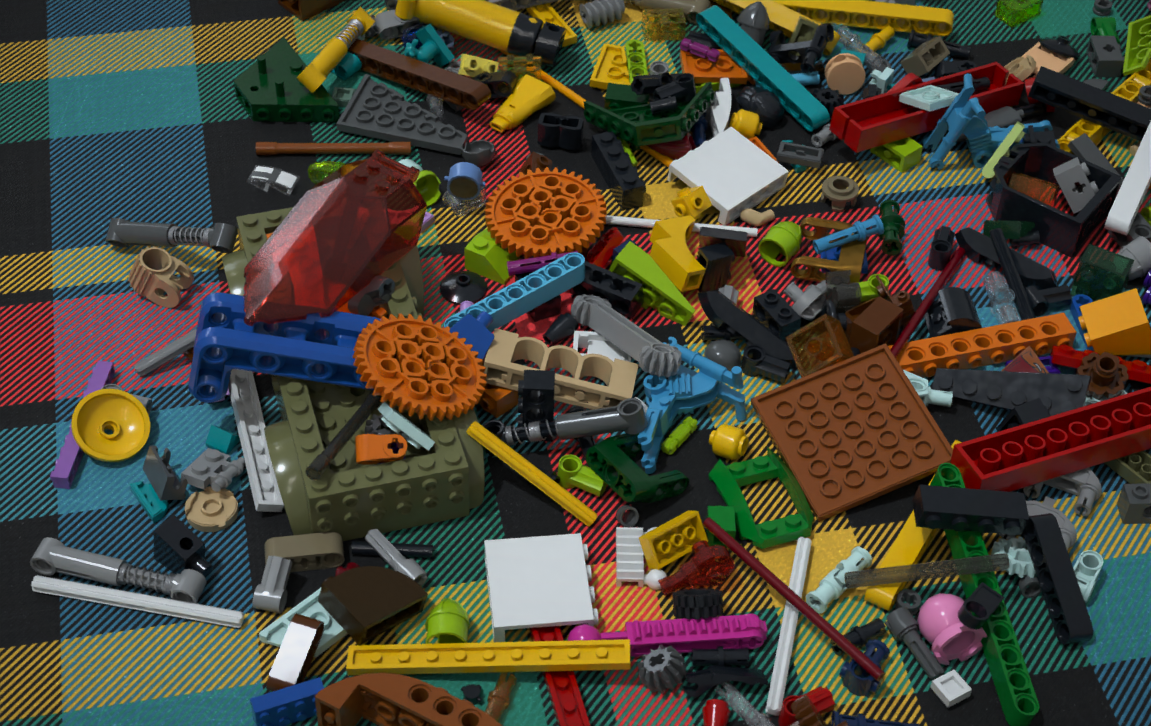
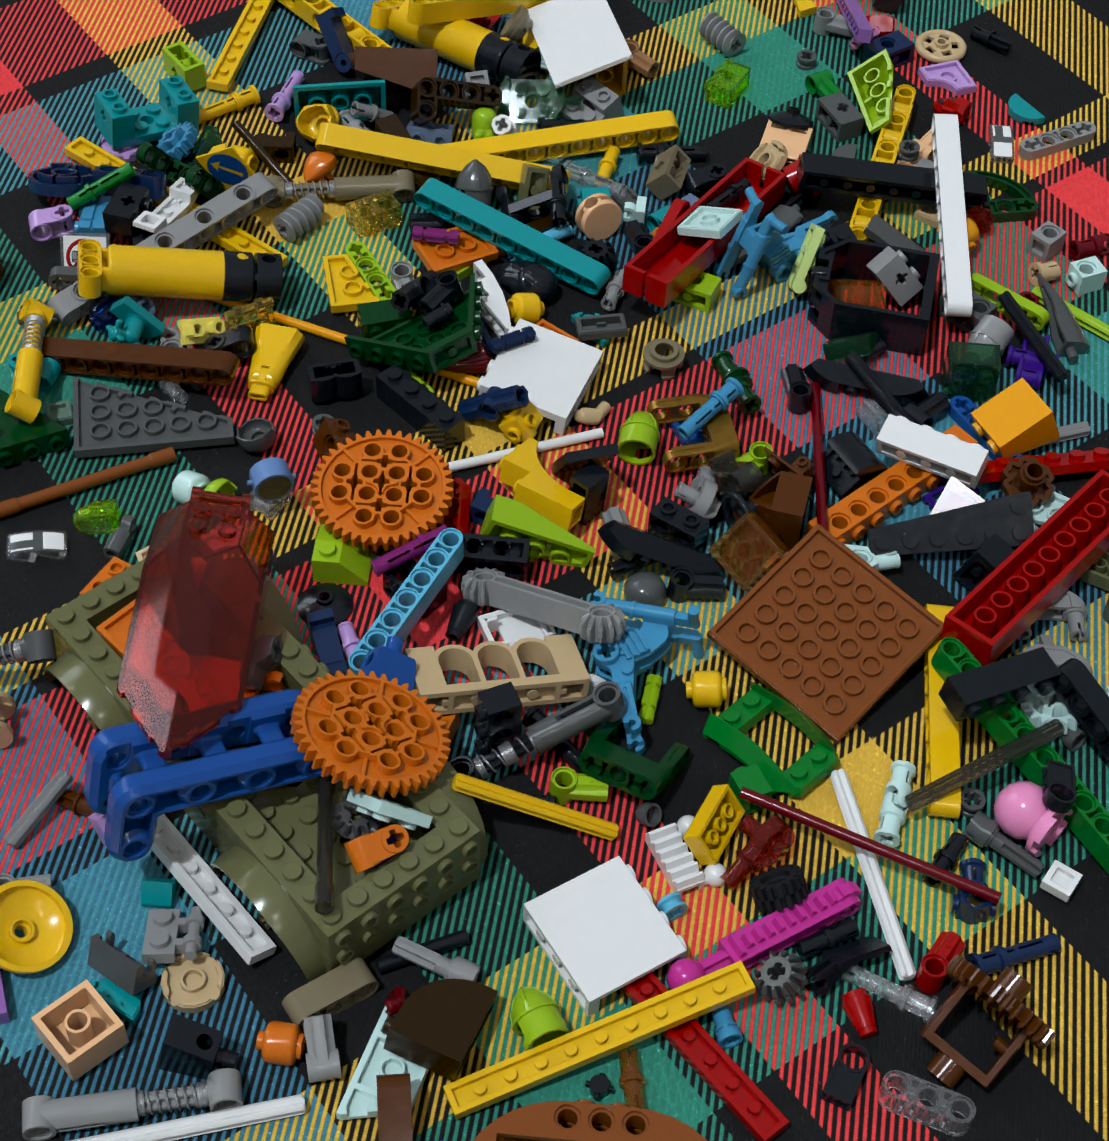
camera: 25 degrees left, 5 degrees up
none -> light nougat brick [31,979,129,1082]
none -> orange head [256,1021,306,1067]
none -> dark blue leg [307,607,348,676]
none -> dark blue piece [458,385,529,422]
none -> dark blue axle [488,326,536,354]
none -> medium azure bush [656,892,688,922]
none -> dark azure pin [711,1005,744,1049]
none -> white brick [876,414,989,489]

